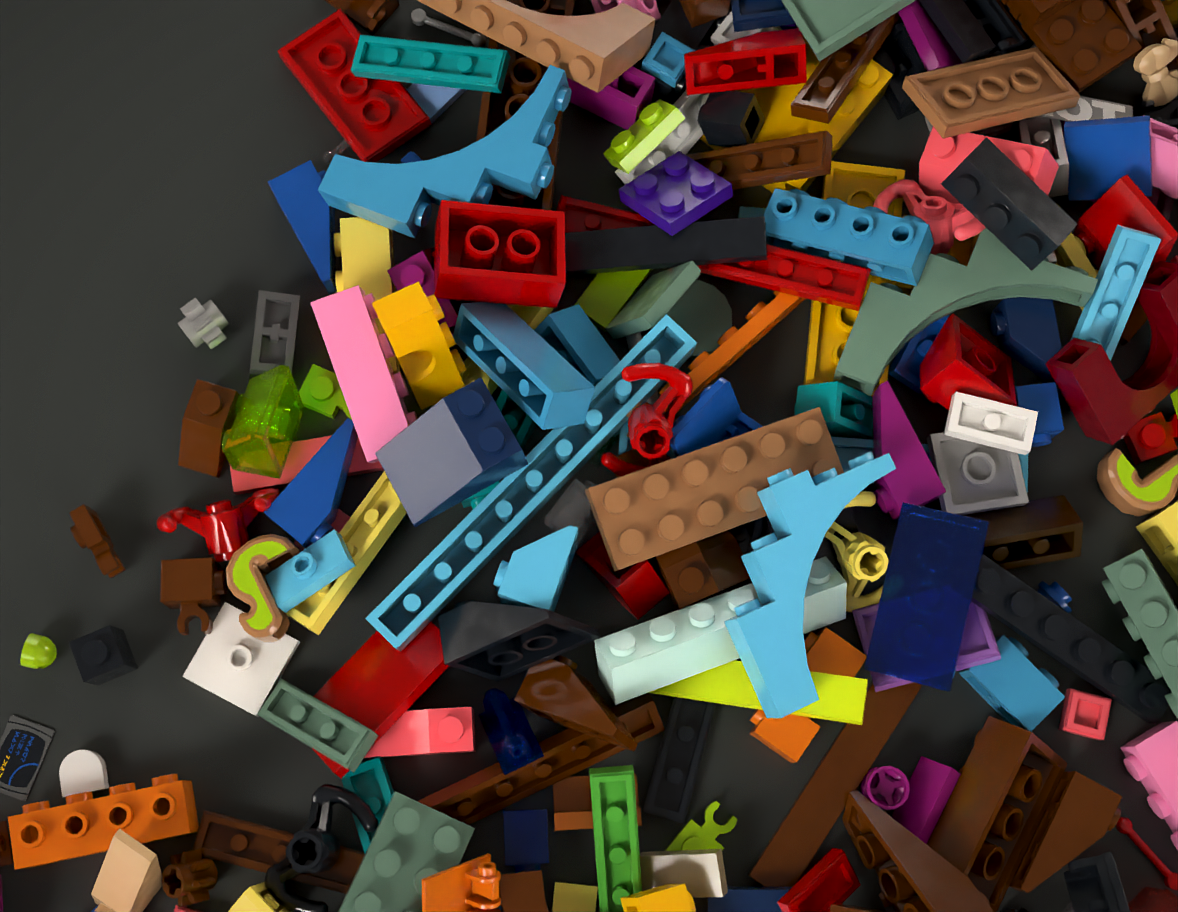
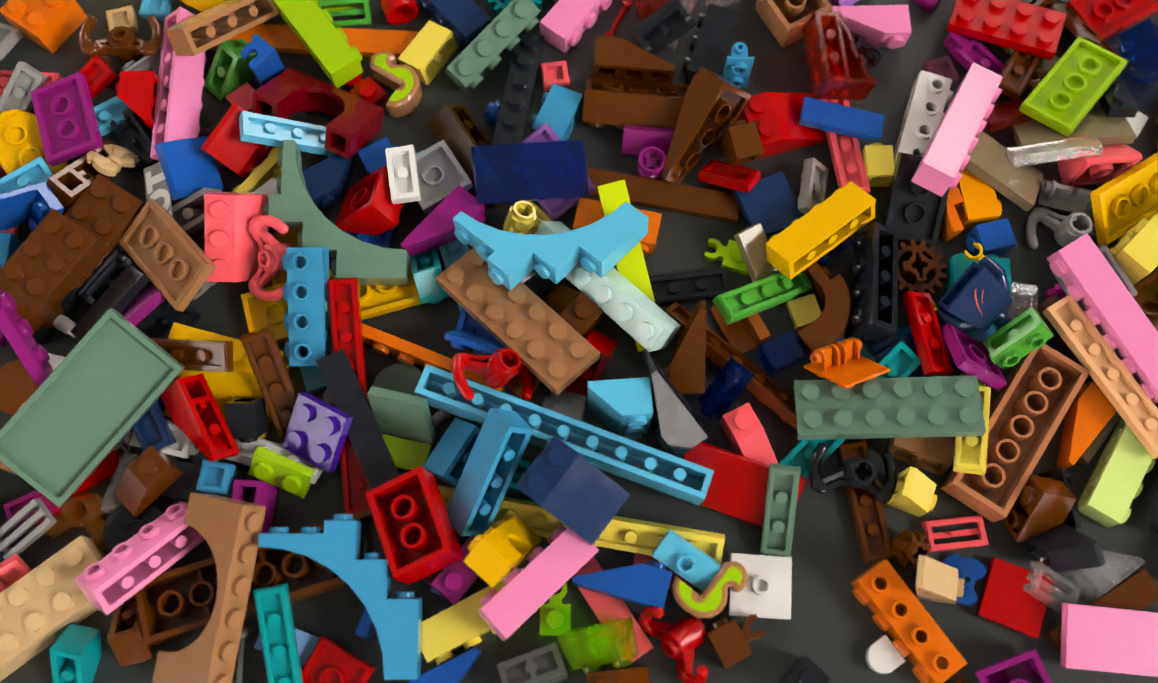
camera: 110 degrees left, 5 degrees down
black brick [941,137,1077,271] -> none

